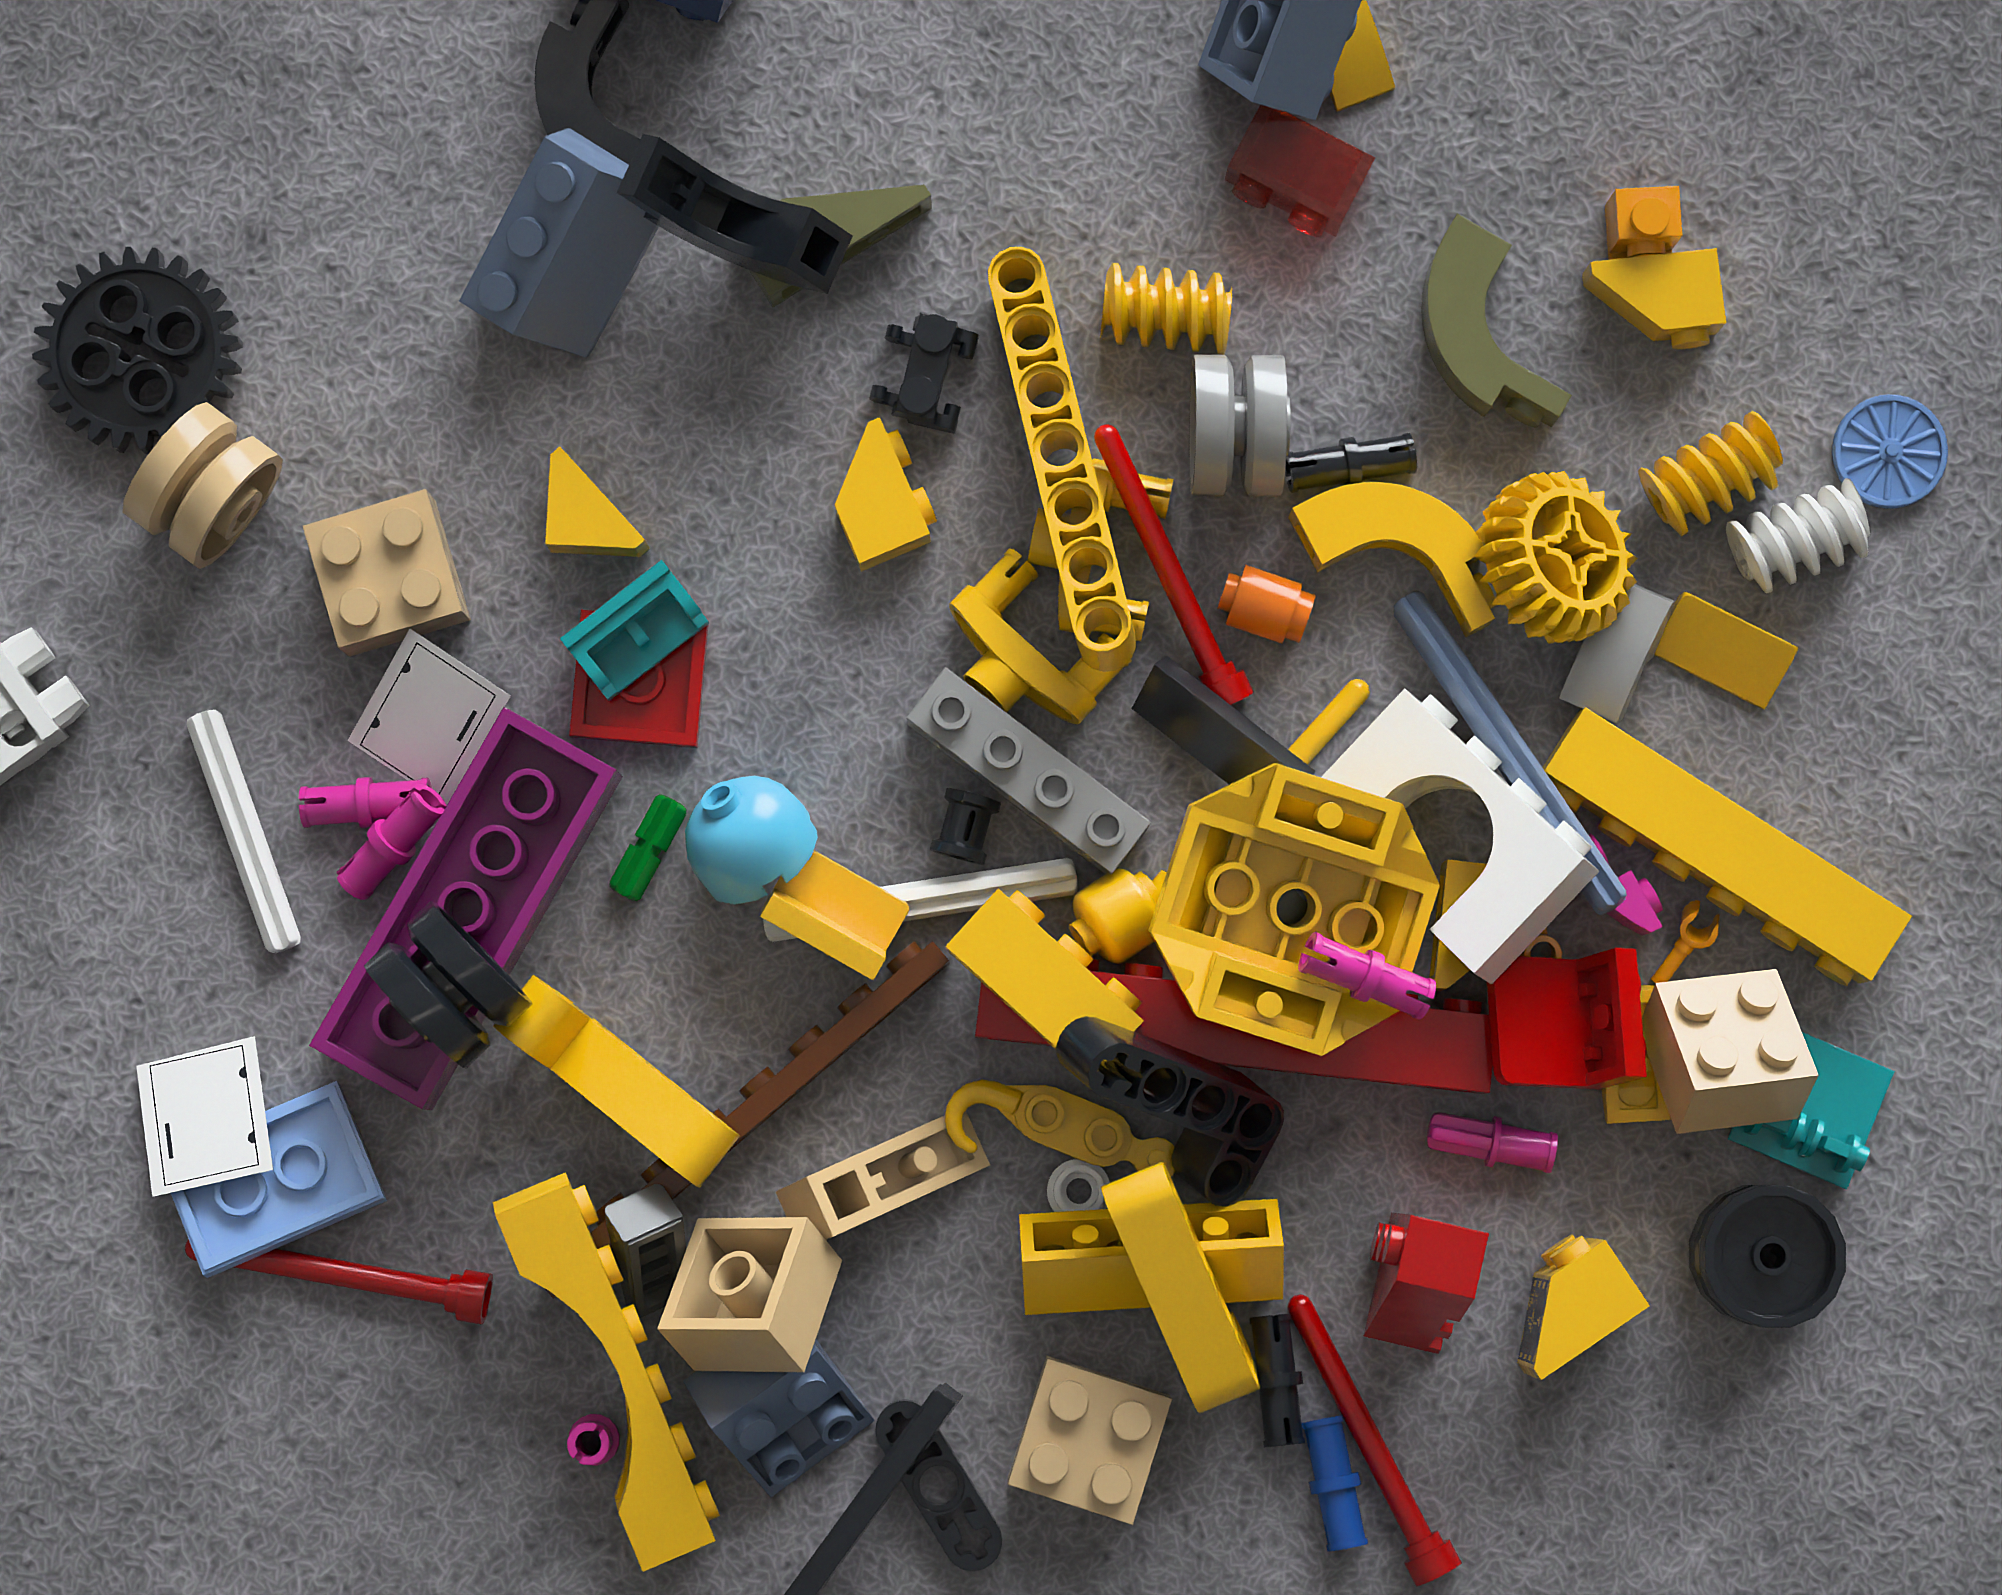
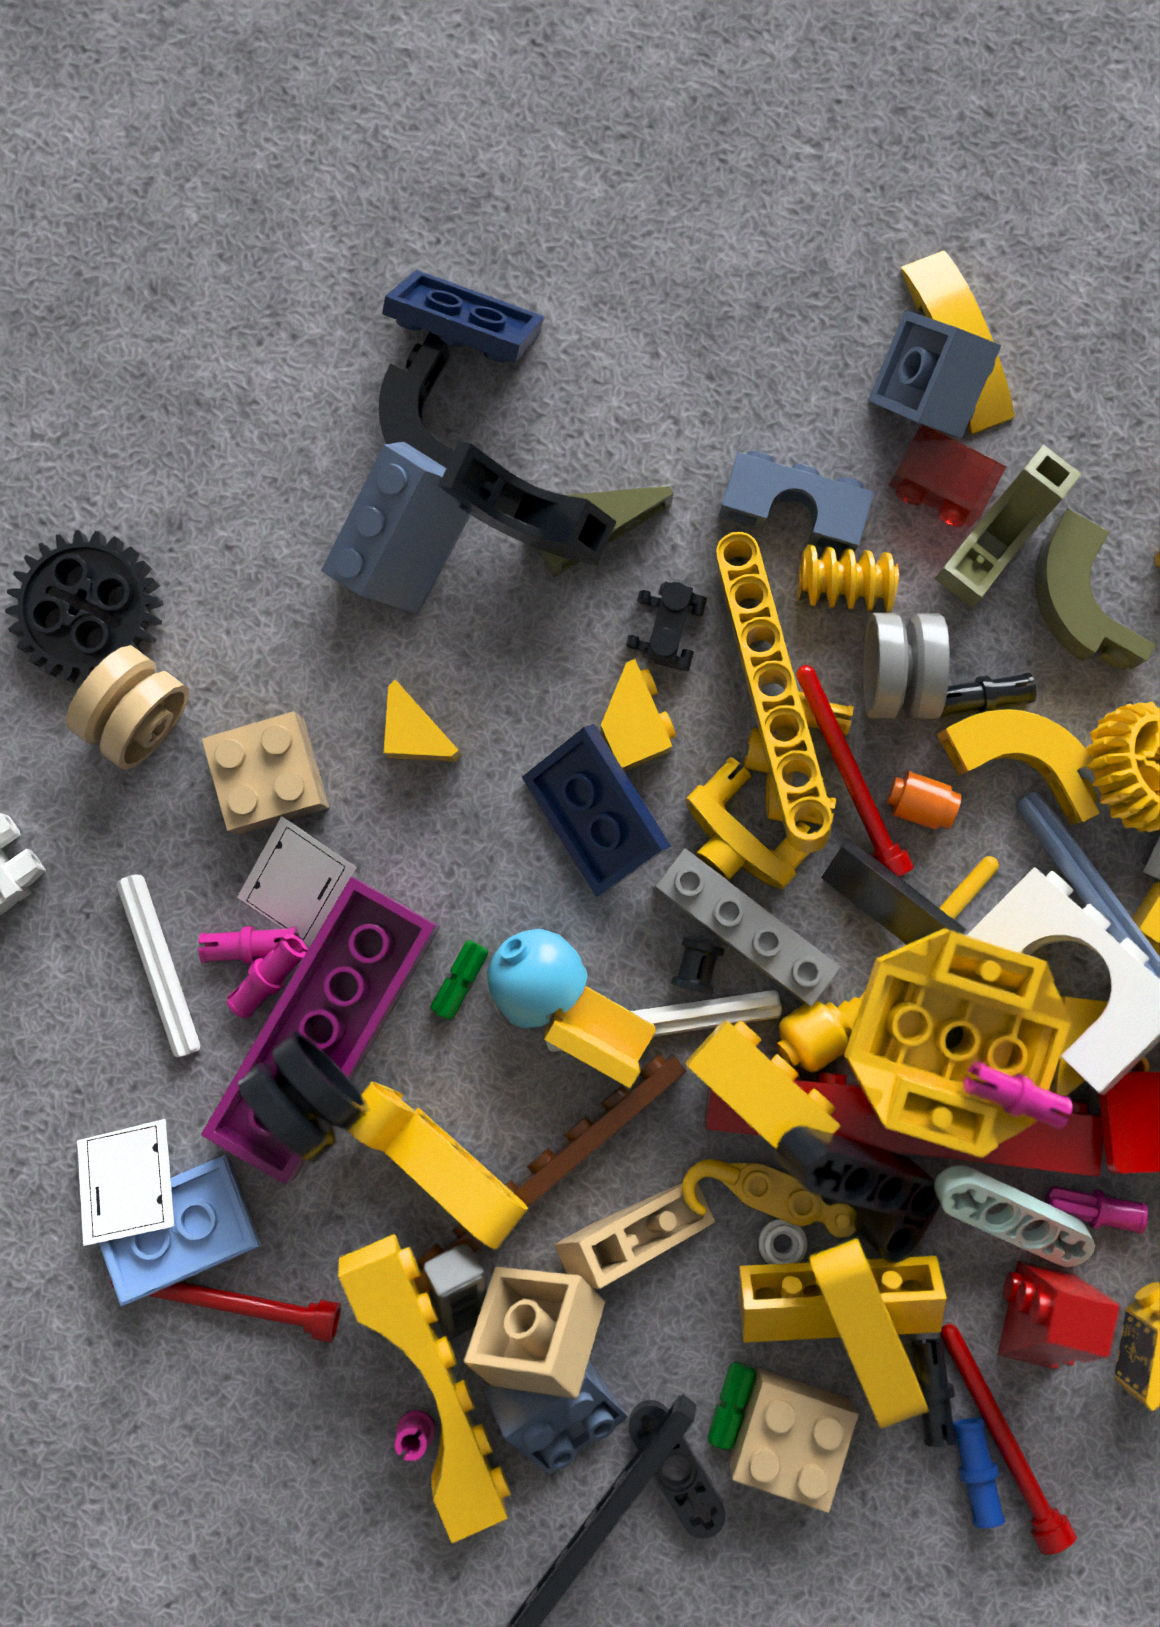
camera: 10 degrees right, 0 degrees up
teal hinge [560,560,709,701] -> none
red tile [569,609,709,748] -> none
none -> dark blue plate [522,724,671,897]
none -> green piece [707,1361,756,1451]
none -> sand blue arch [718,451,874,553]
none -> olive arch [934,444,1081,608]
none -> light aqua beam [934,1165,1095,1267]

